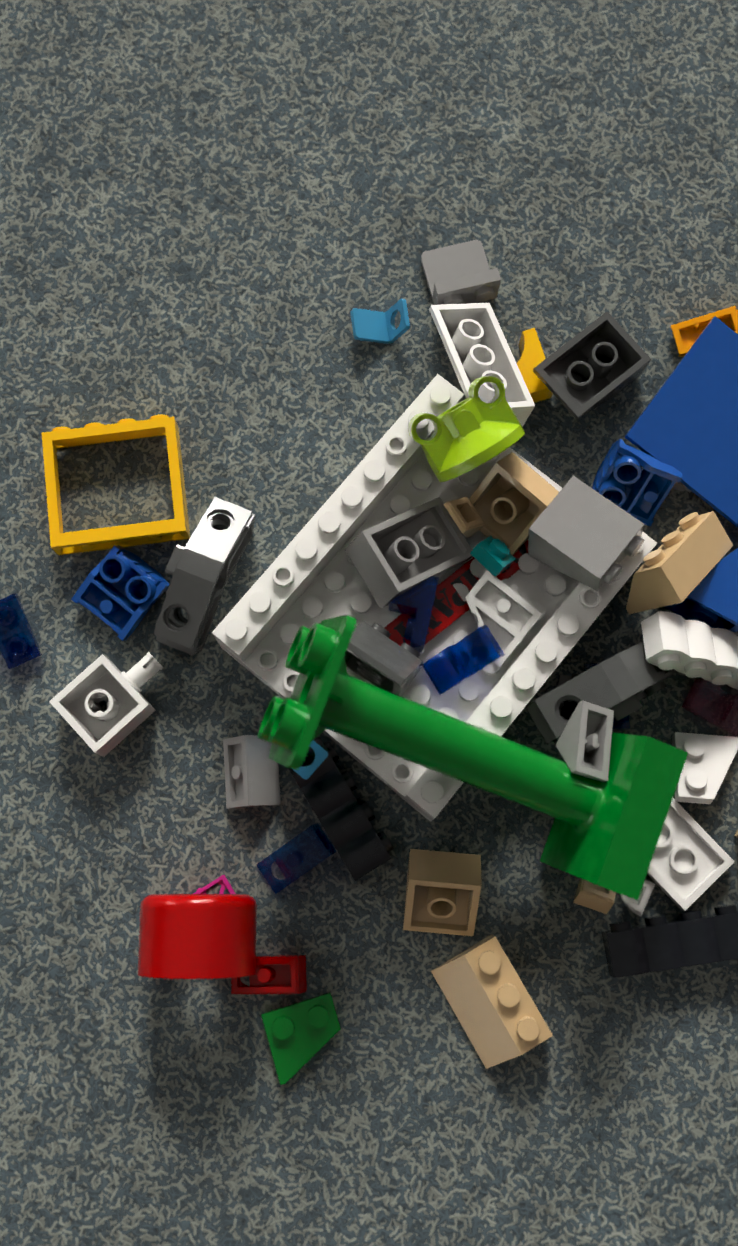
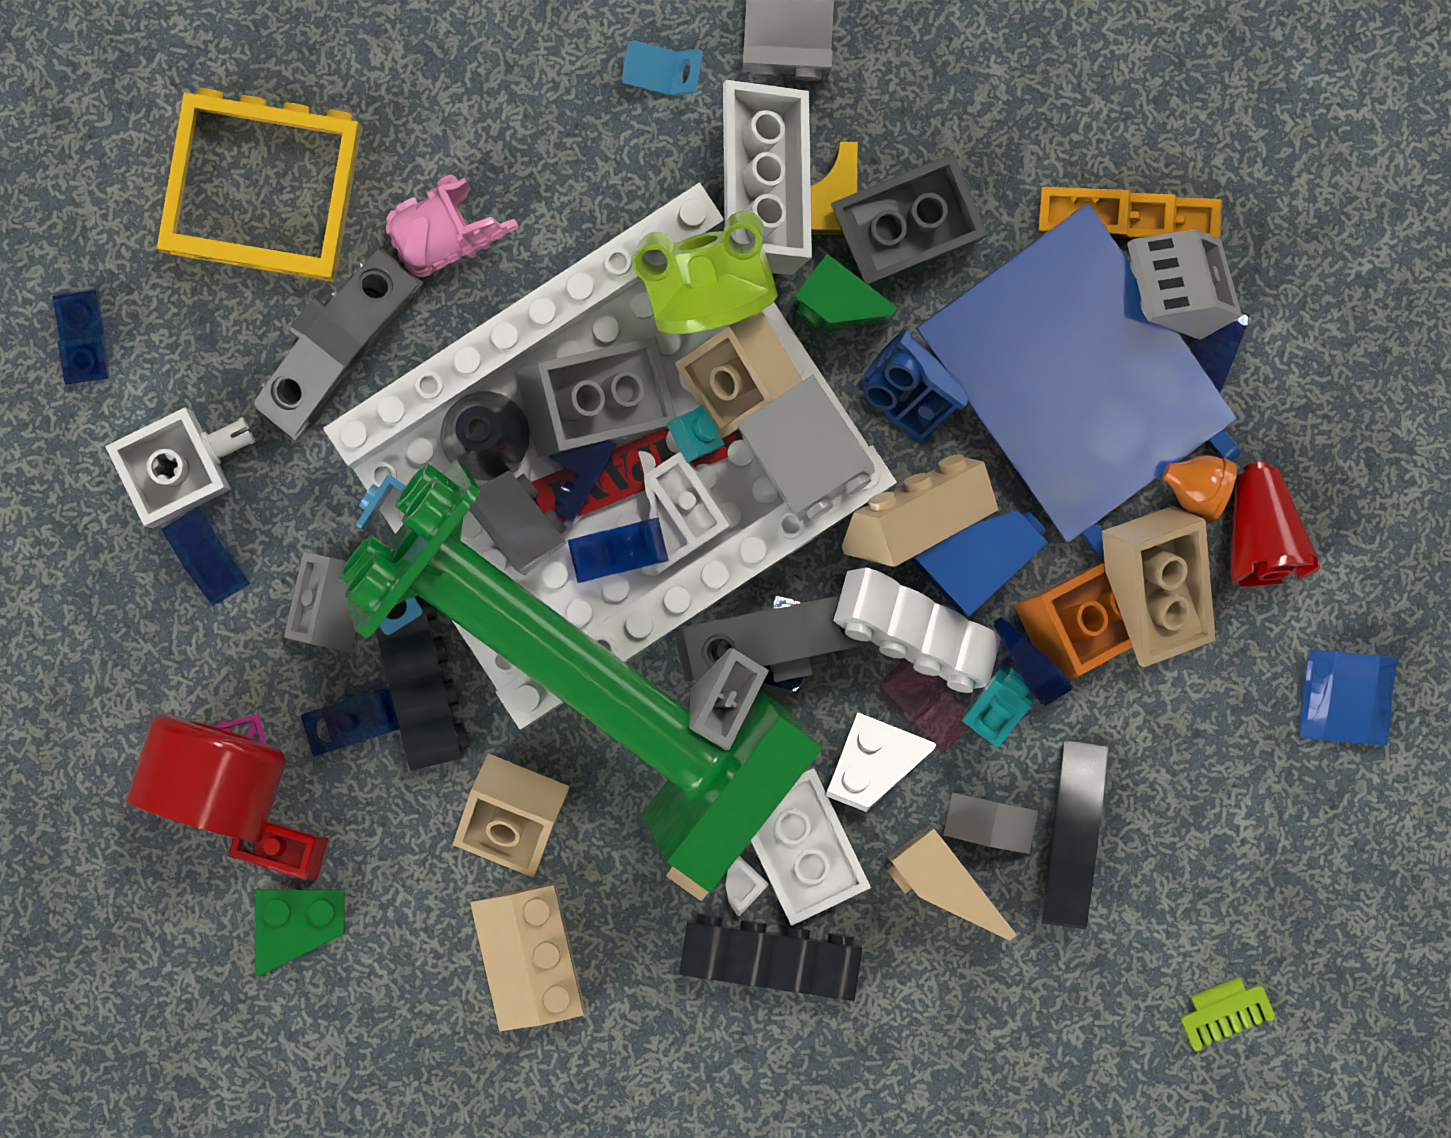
camera: 15 degrees right, 10 degrees up
blue slope [71,545,170,641] -> none
tan slope [444,497,485,538] -> none
none -> clear blue slope [161,507,251,606]
none -> dark azure bracket [355,474,405,531]
none -> bright pink helmet [385,175,519,277]
none -> black cone [440,391,529,480]
none -> green slope [793,254,898,332]

